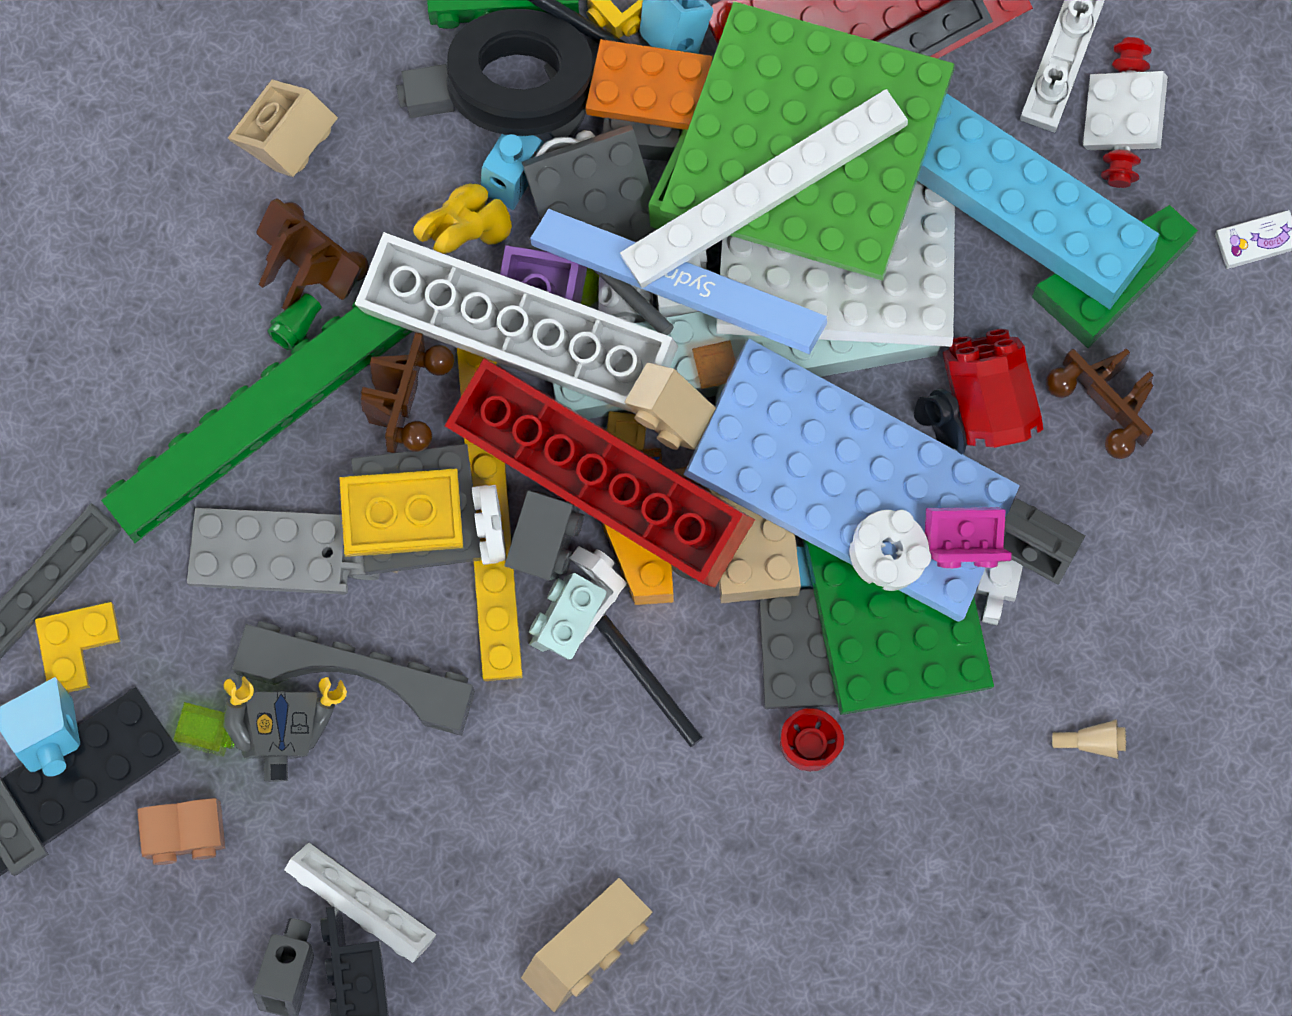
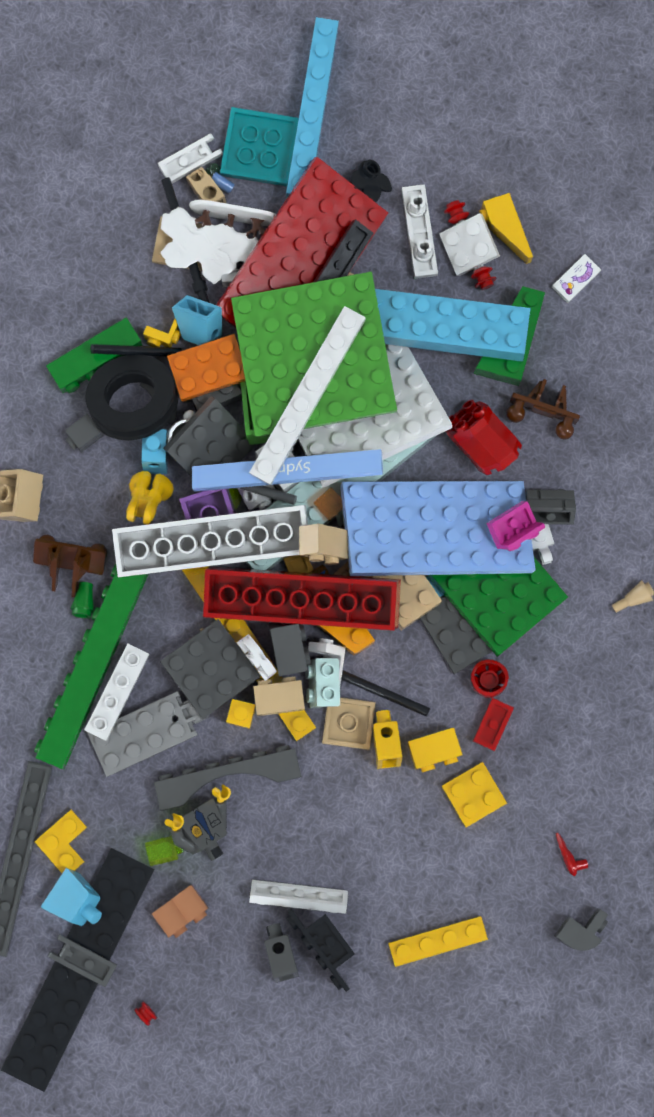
camera: 40 degrees left, 5 degrees up
yellow tile [339,469,463,557] -> none
reddish brown piece [361,332,454,453] -> none
tan wedge [521,878,653,1012] -> none
white plate [849,510,931,591] -> none
black plate [914,388,967,455] -> none
none -> white plate [84,644,150,741]
none -> red bush [134,1001,158,1026]
none -> yellow brick [226,699,256,729]
none -> tan brick [253,677,305,716]
none -> tan tile [322,698,376,750]
none -> yellow torso [373,710,402,769]
none -> yellow brick [407,728,462,773]
none -> yellow plate [441,762,507,828]
none -> red plate [472,698,514,751]
none -> yellow slope [479,193,533,264]

